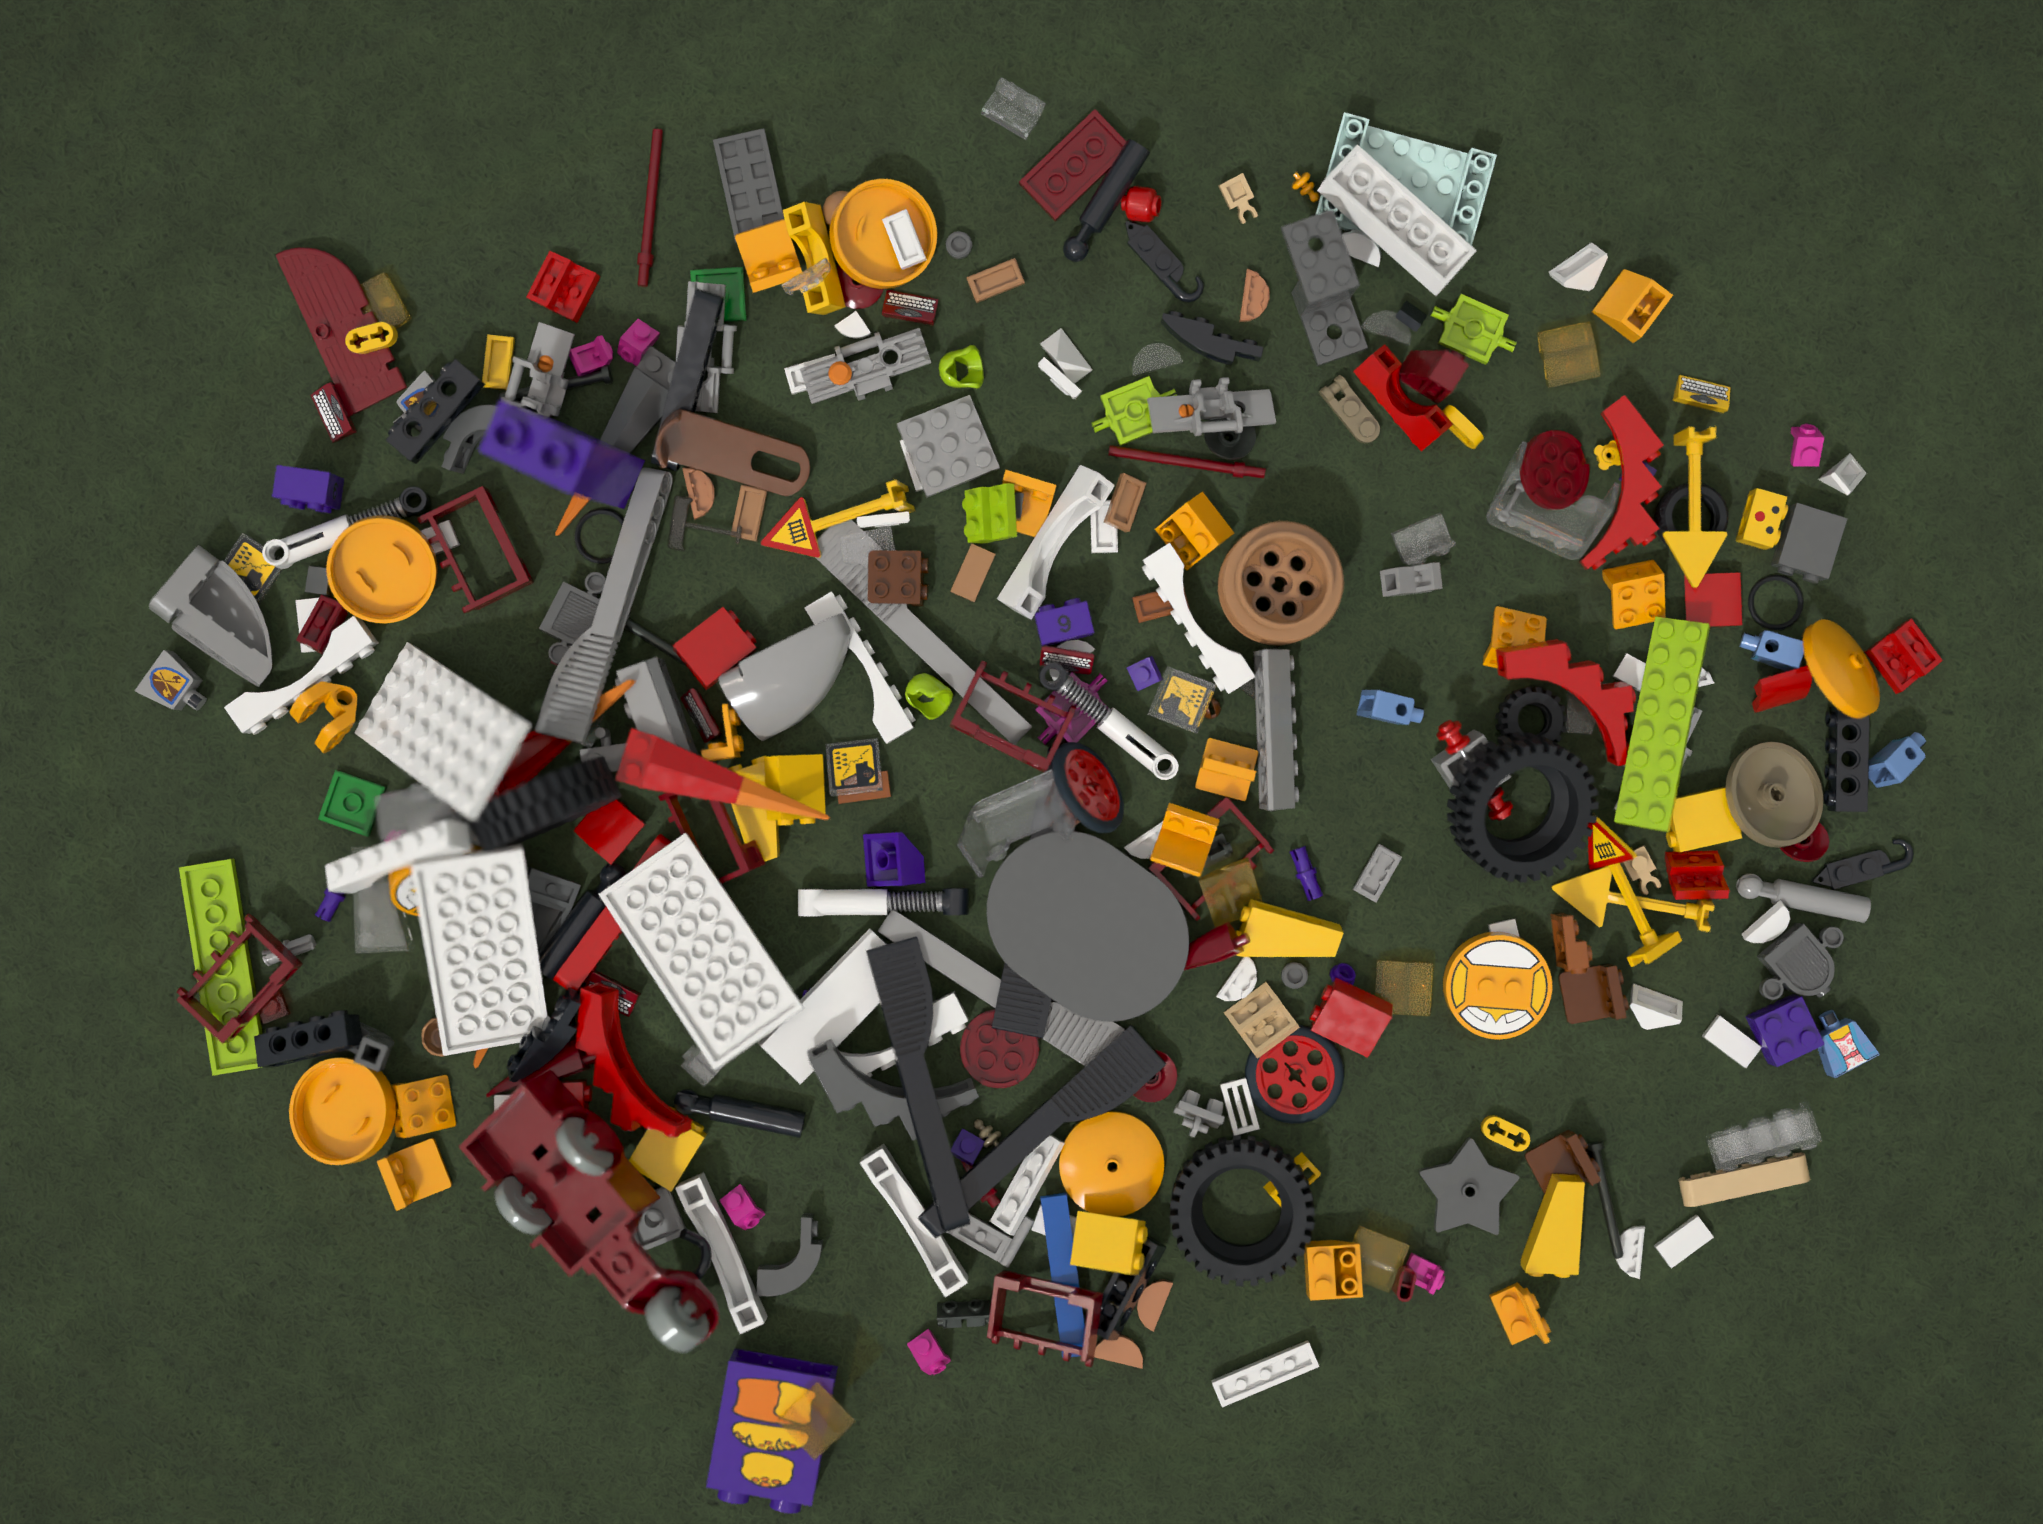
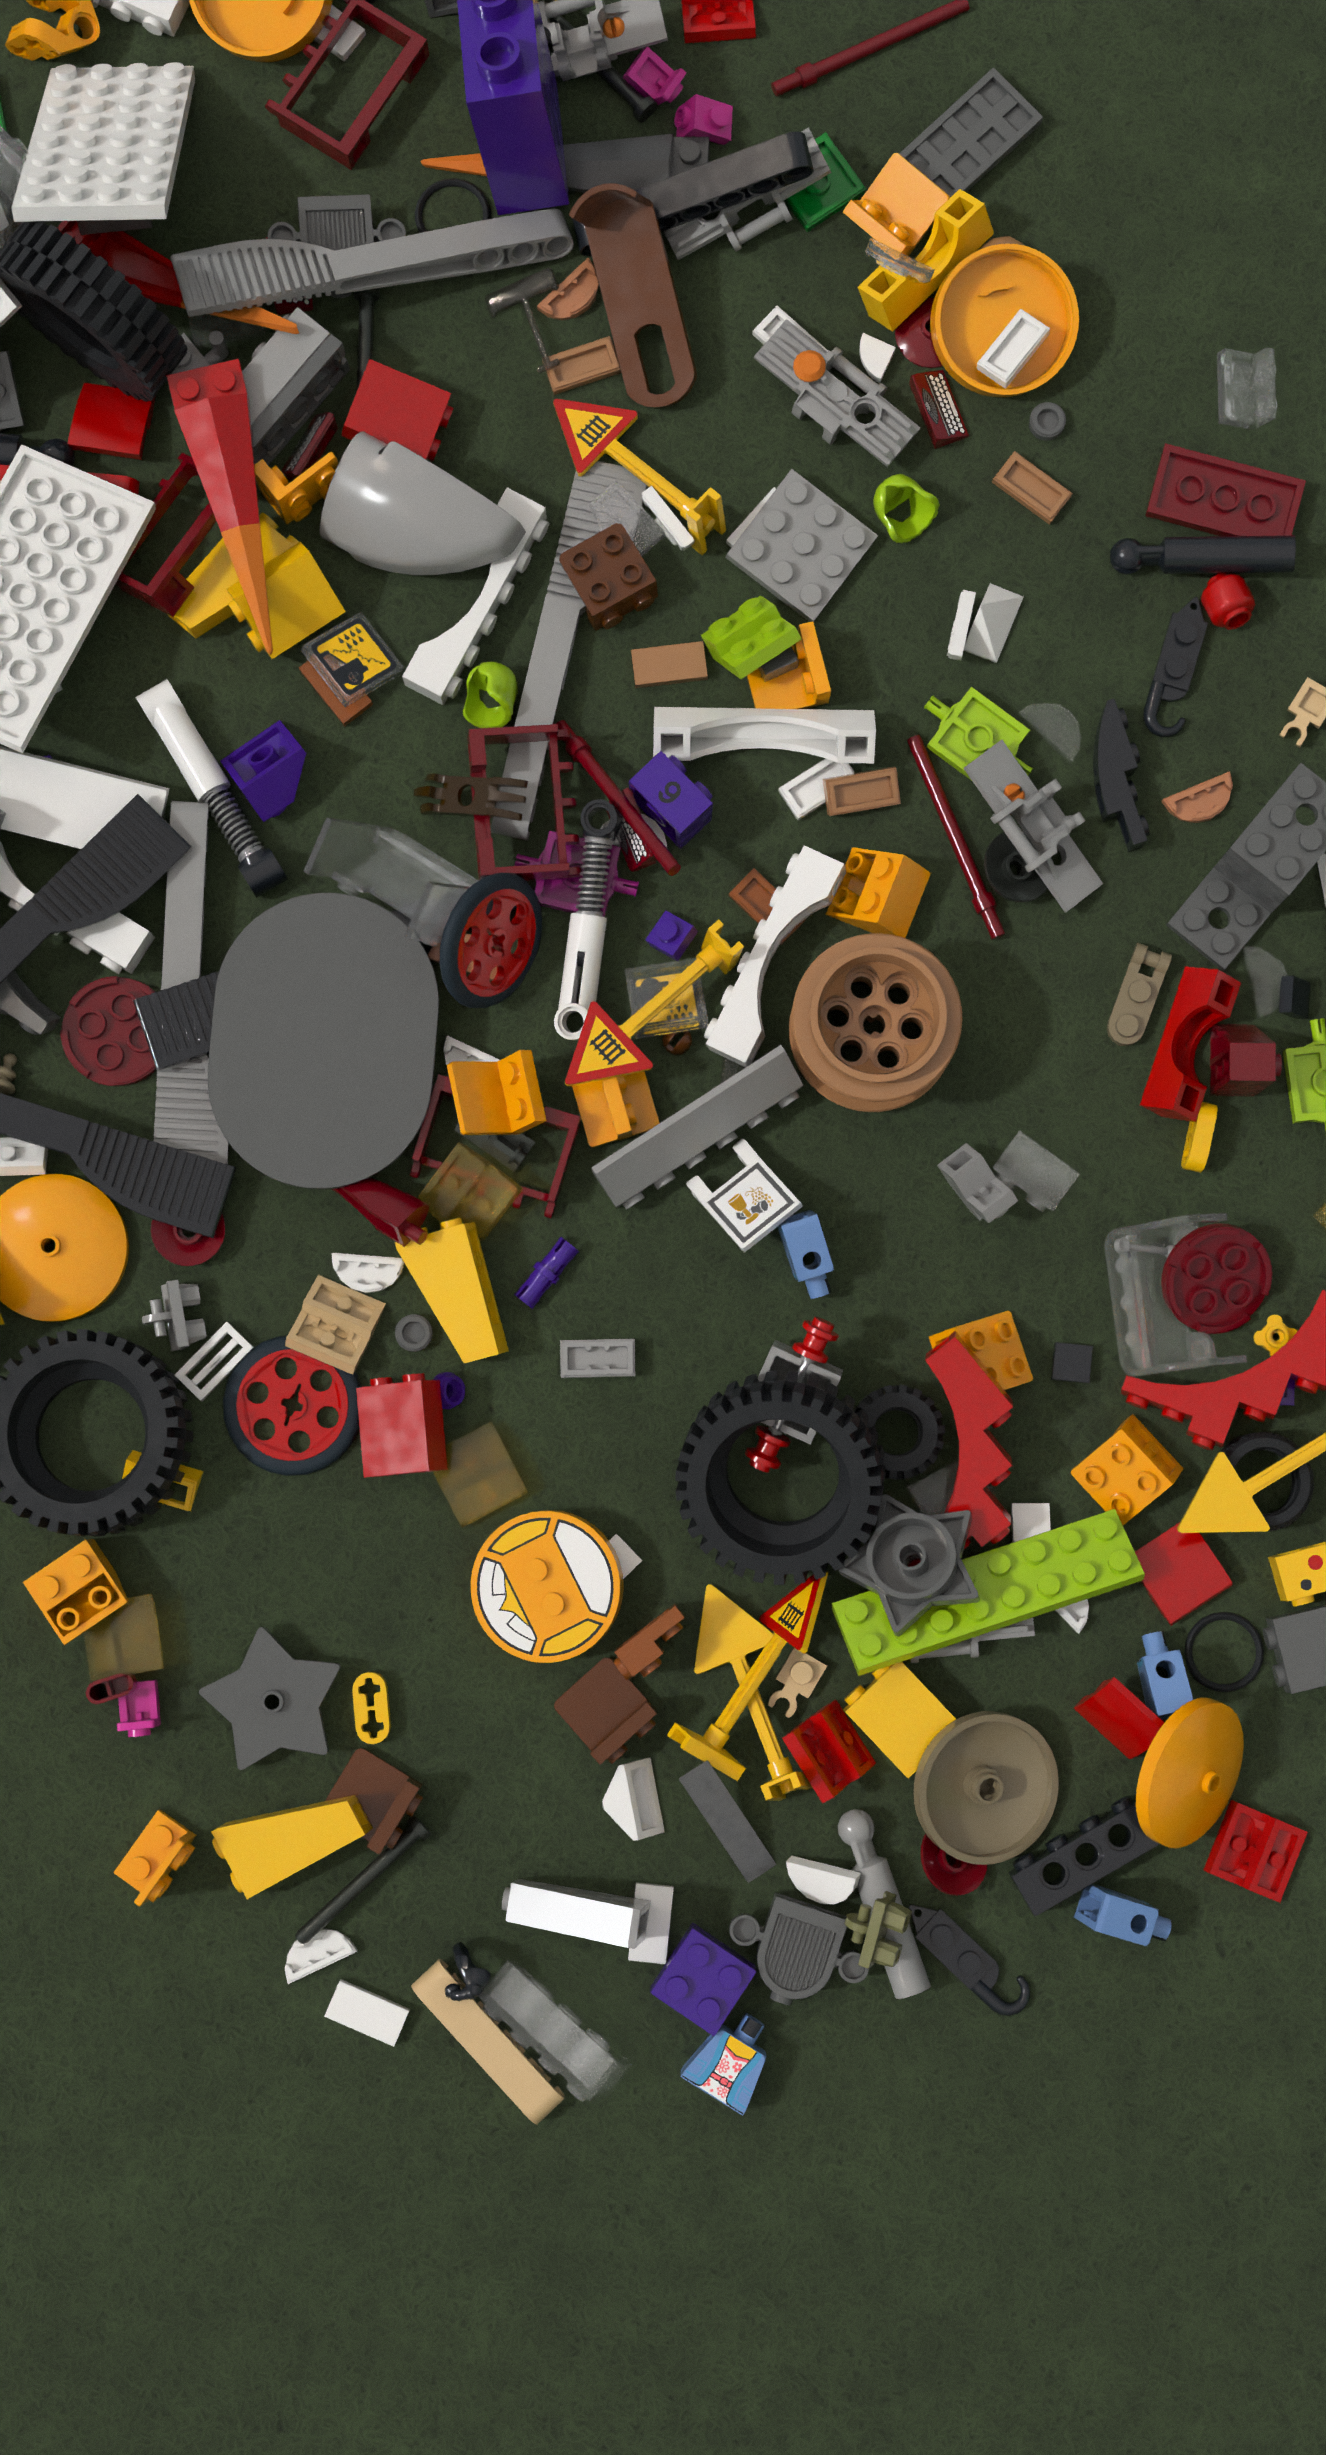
camera: 65 degrees right, 5 degrees down
none -> dark brown piece [413,773,528,821]
none -> black piece [445,1942,491,2002]
none -> slope [502,1879,651,1949]
none -> dark red bar [556,720,681,876]
none -> yellow piece [565,919,744,1086]
none -> flat silver sticker [679,1760,777,1883]
none -> white flag [686,1139,803,1253]
none -> dark grey plate [838,1494,980,1637]
none -> olive hips [844,1891,912,1969]
none -> black tile [1051,1342,1093,1384]

